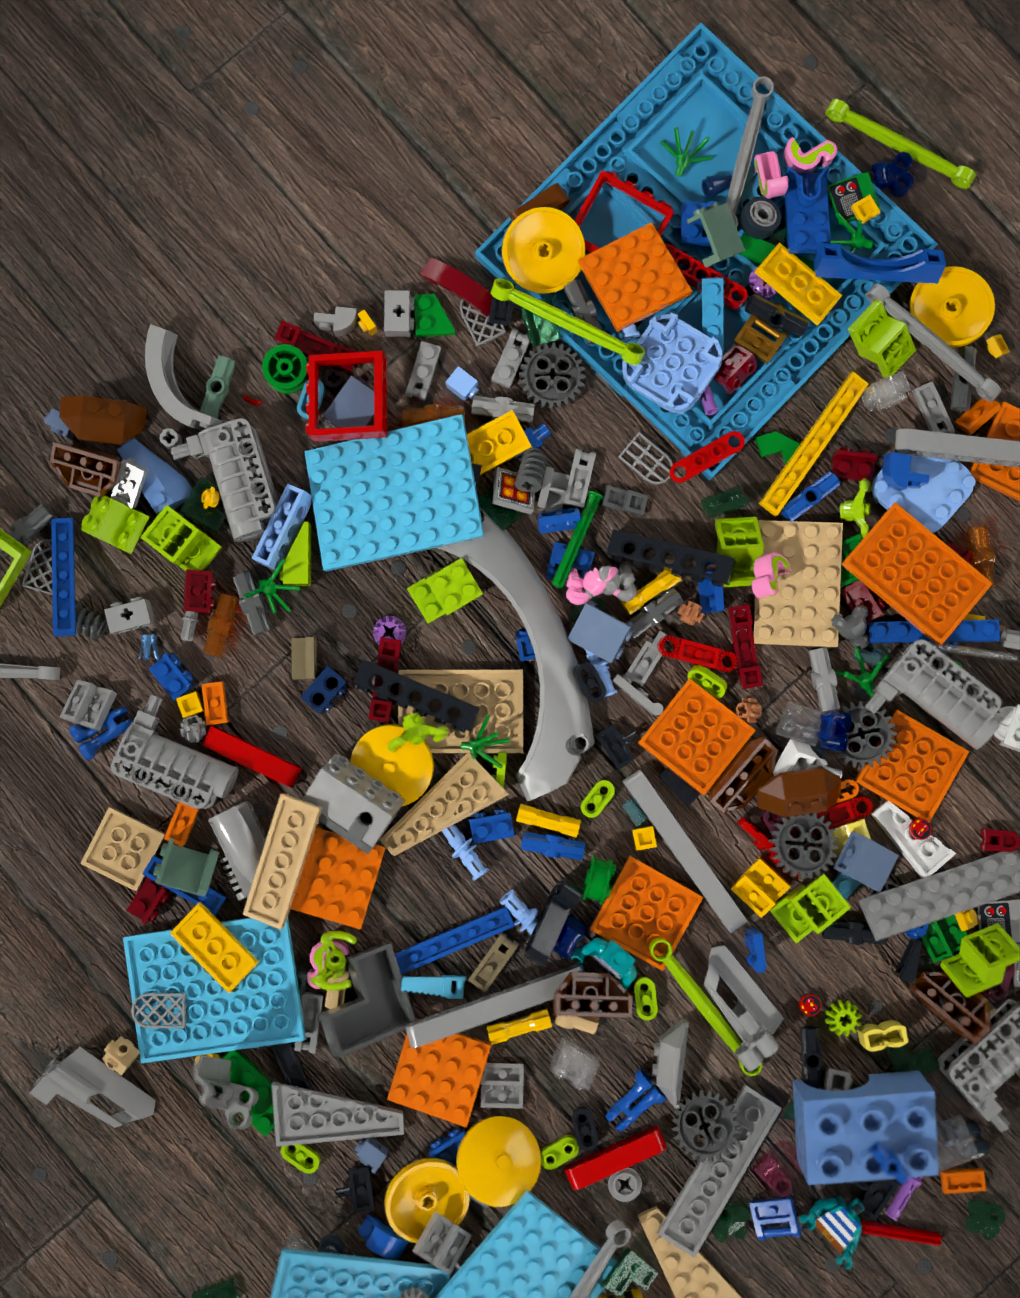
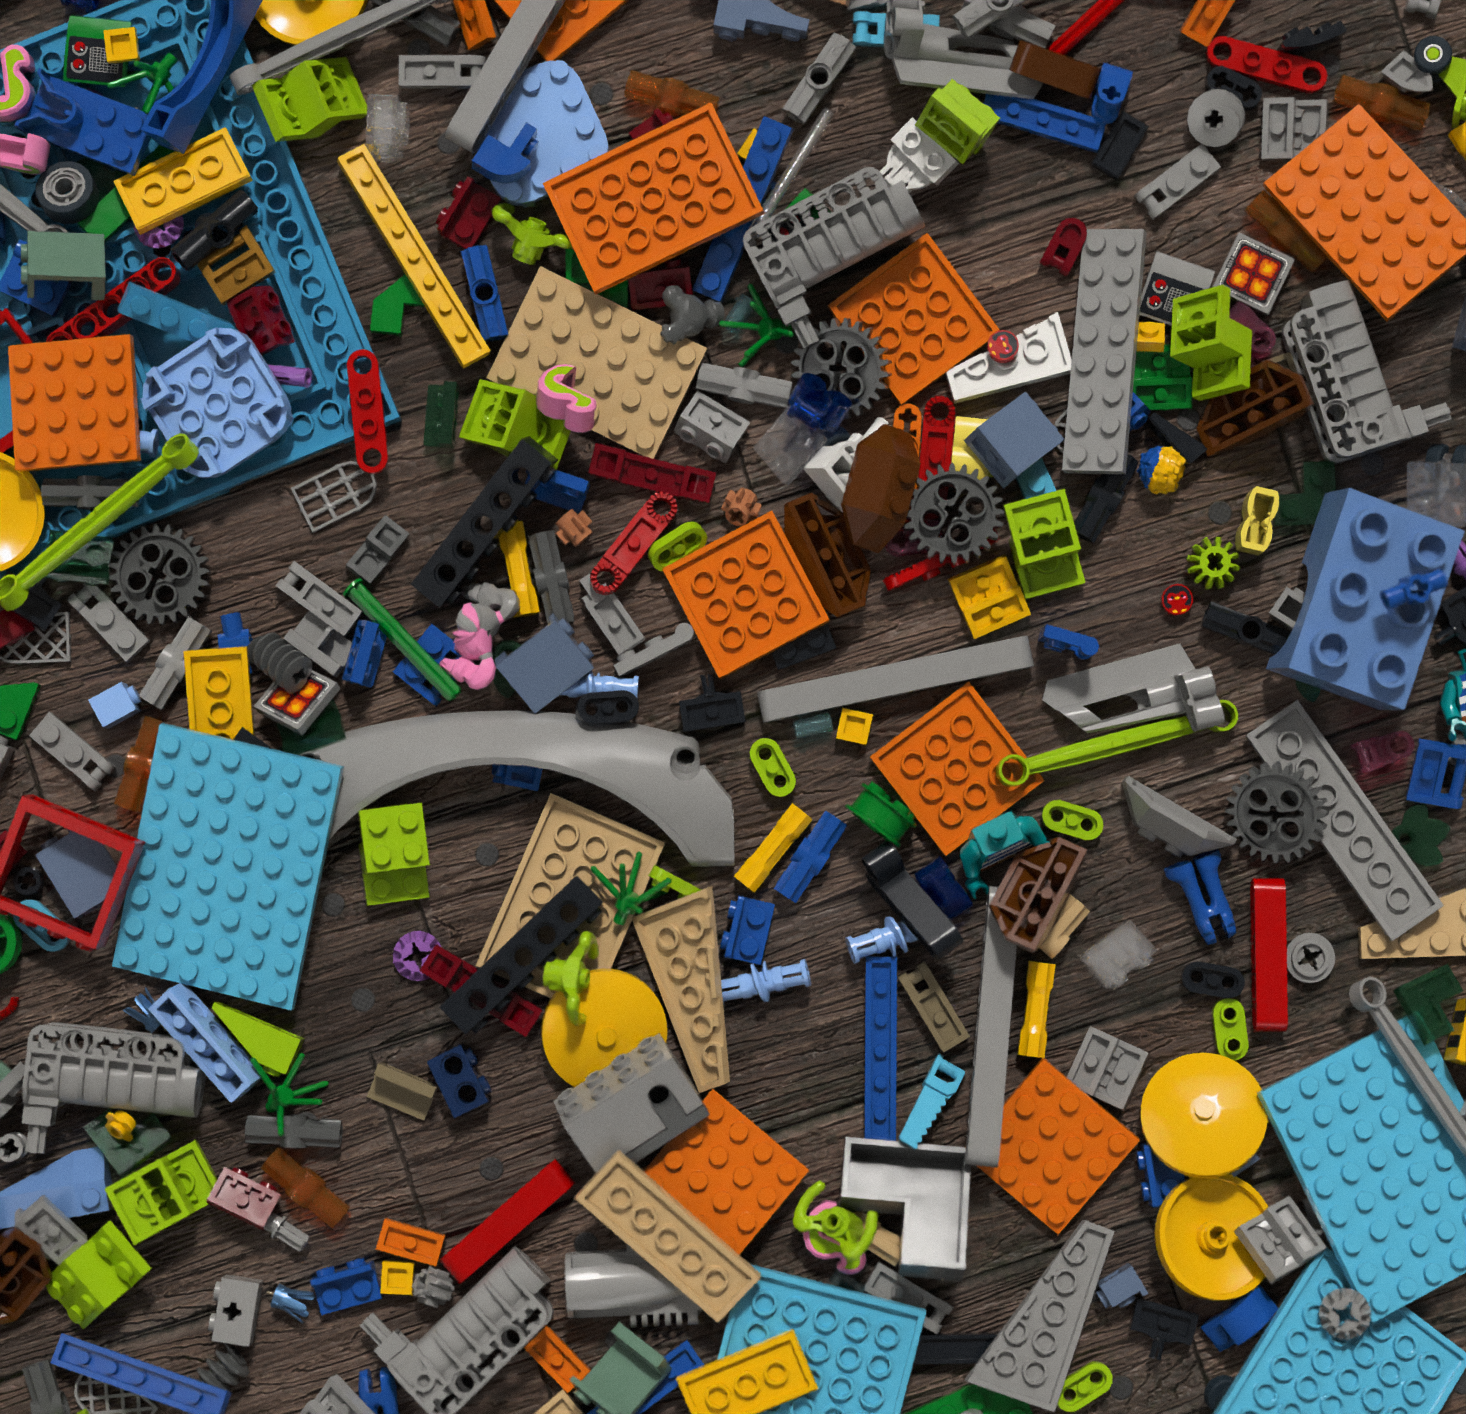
camera: 70 degrees left, 0 degrees up
none -> flat silver piece [123,987,167,1033]
none -> light grey bracket [674,390,750,463]
none -> yellow piece [1137,446,1186,495]

